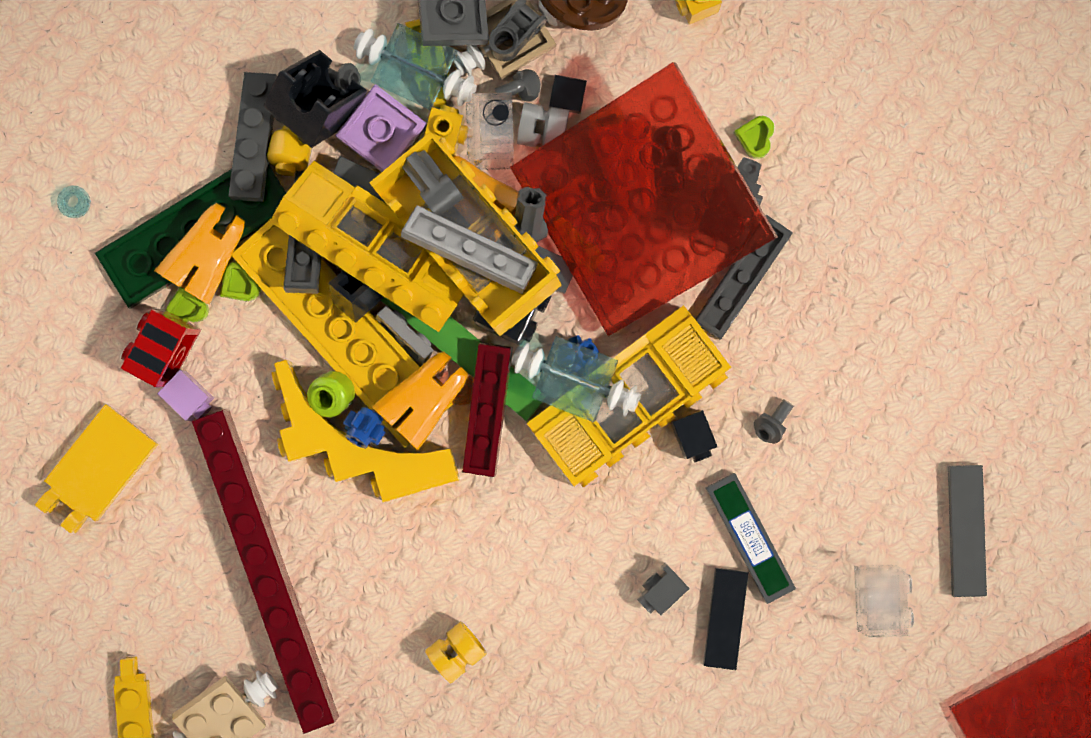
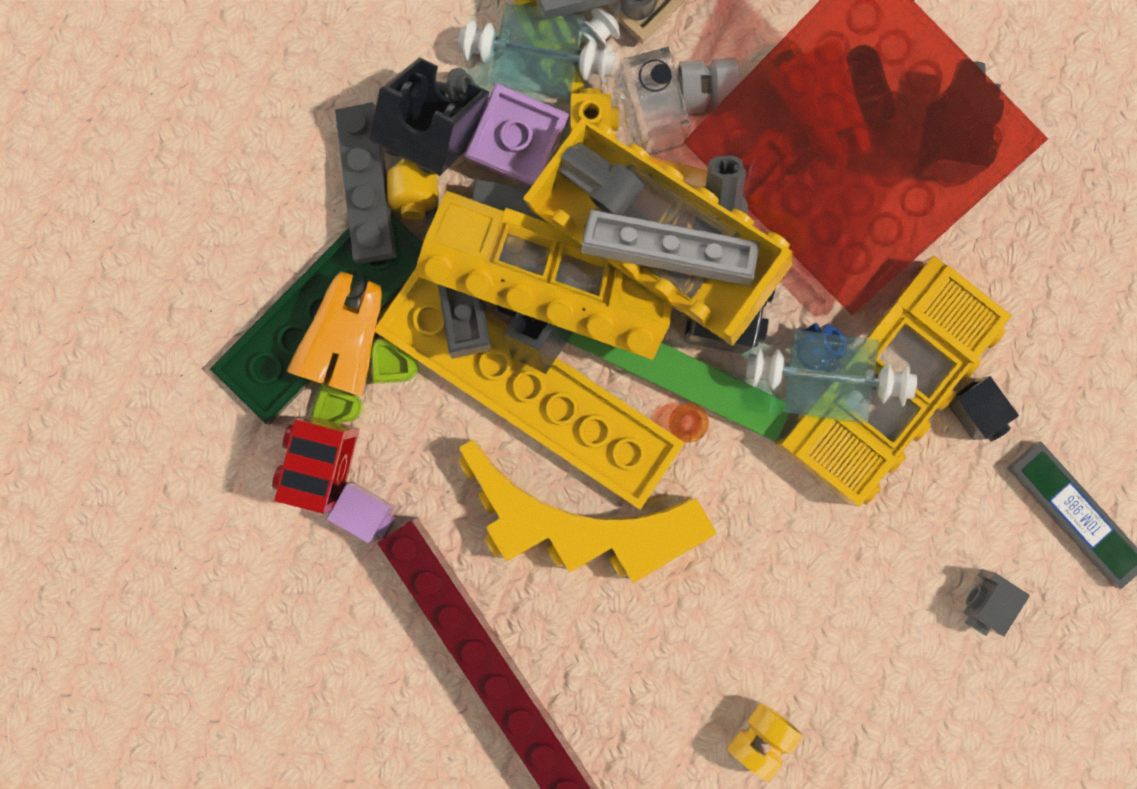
camera: 10 degrees left, 0 degrees up
yellow tile [35,404,159,533] -> none
clear light blue plate [57,186,91,218] -> none
lime head [307,371,355,417] -> none
blue gear [343,407,385,449] -> none
light orange piece [371,351,468,451] -> none
light grey plate [376,306,434,367] -> none
dark red plate [462,343,513,477] -> none
dark grey plate [495,69,541,102] -> none
black tile [549,75,587,114] -> none
dark grey tile [695,214,793,340] -> none
black tile [703,568,749,670] -> none
lime tile [733,116,775,159] -> none
dark grey plate [754,399,794,444] -> none

